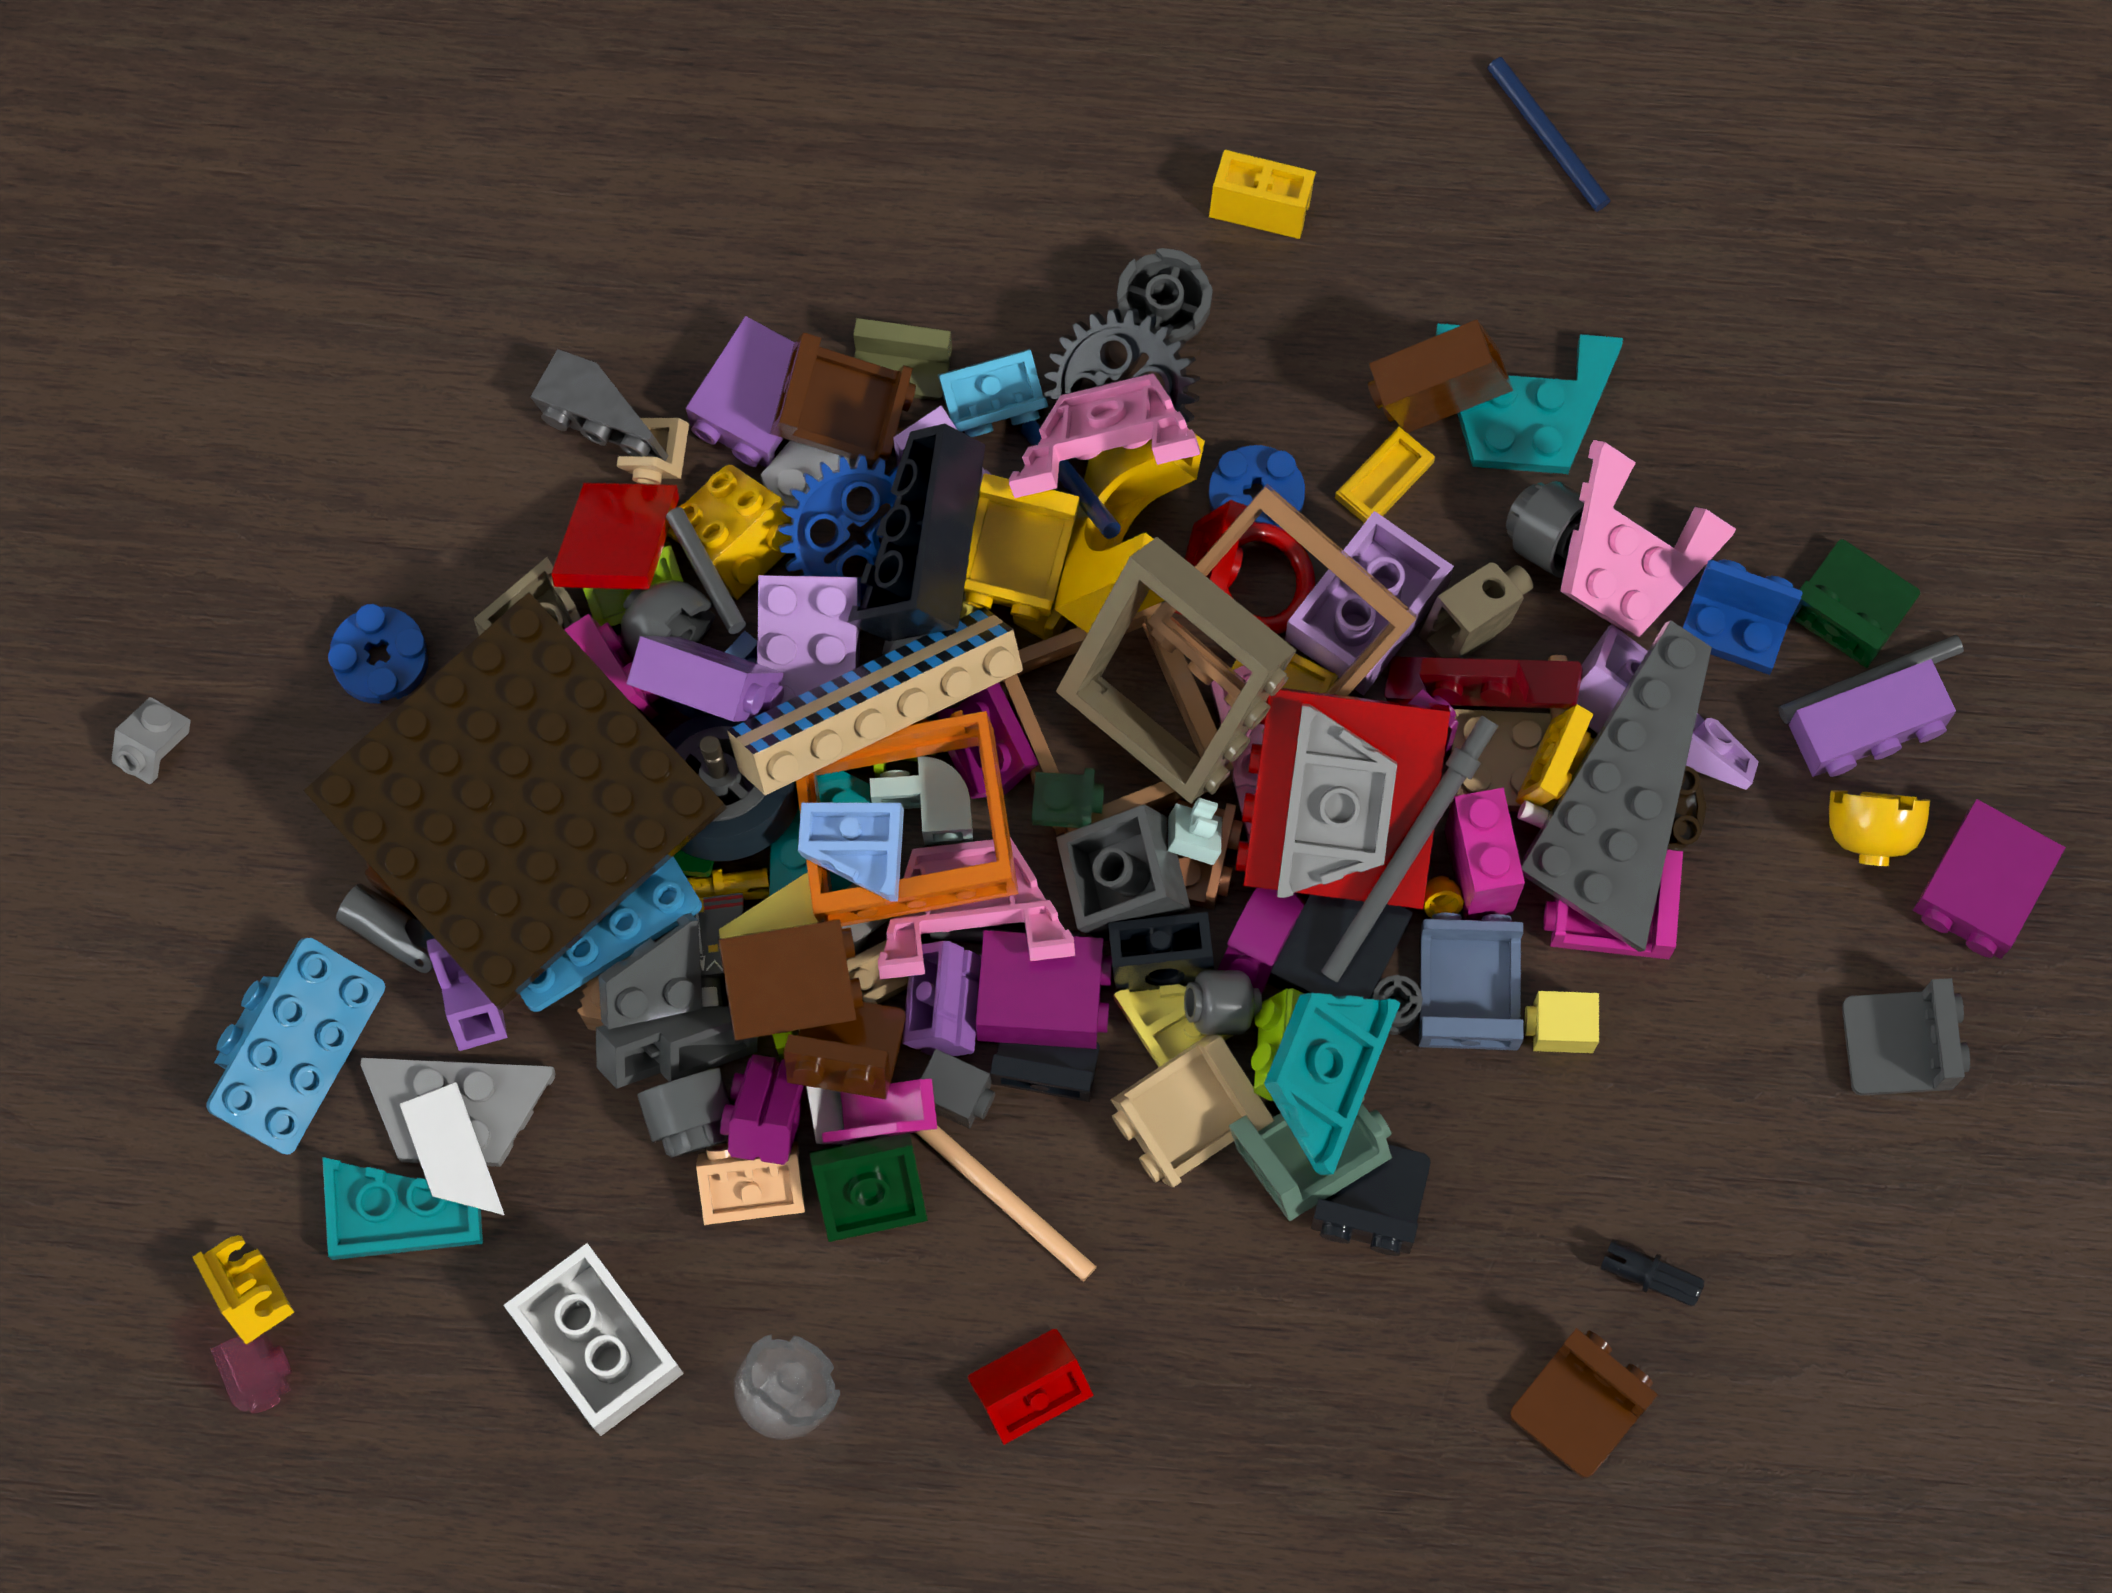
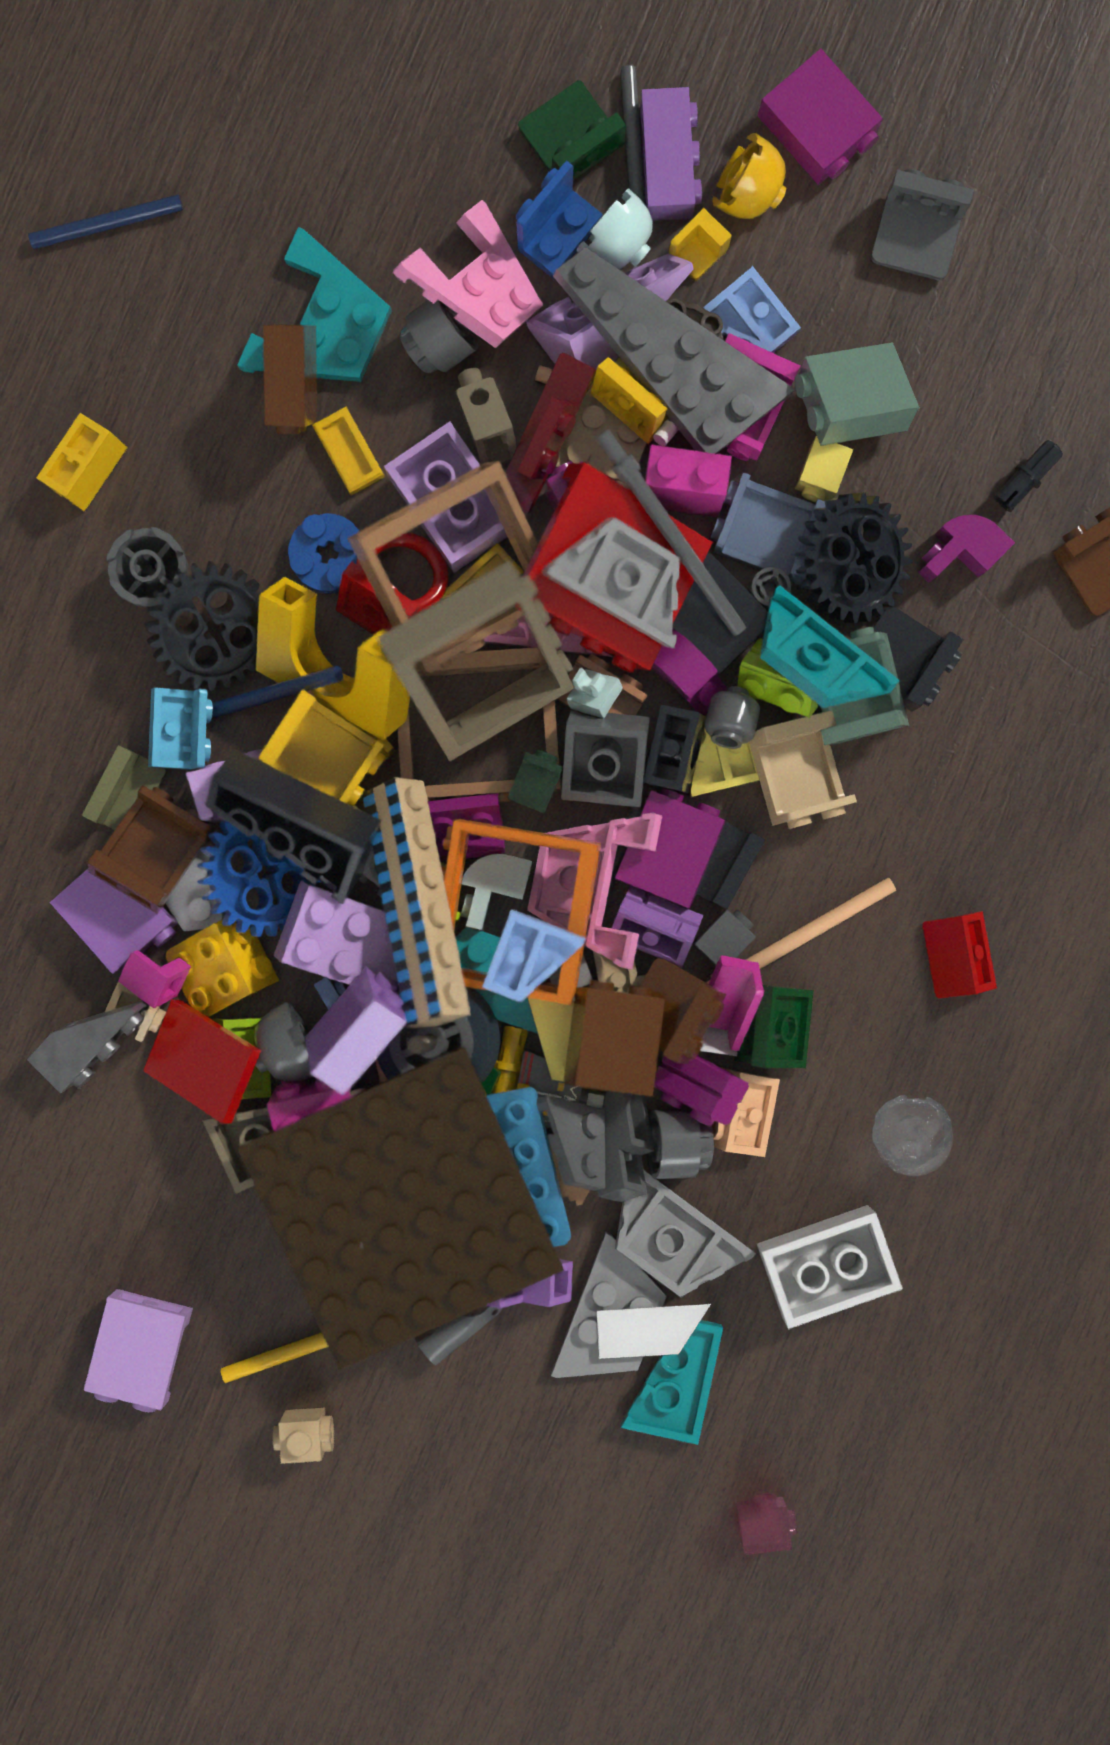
camera: 75 degrees left, 15 degrees up
light grey bracket [112,697,191,784] -> none
yellow hinge [193,1236,294,1345] -> none
dark azure bracket [206,938,385,1155] -> none
blue plate [328,604,428,703] -> none
dark grey bar [666,507,746,634] -> none
bright pink wing [1009,373,1200,498] -> none
yellow hinge [1424,876,1464,918] -> none
none -> lavender panel [84,1289,193,1412]
none -> dark pink panel [118,950,191,1009]
none -> yellow bar [221,1332,328,1383]
none -> tan brick [273,1408,334,1464]
none -> light aqua cylinder [576,188,652,270]
none -> light grey wing [615,1171,756,1297]
none -> yellow panel [669,208,732,281]
none -> light blue wing [703,266,801,353]
none -> sand green brick [795,342,919,446]
none -> black gear [795,493,913,623]
none -> magenta brick [918,515,1015,583]

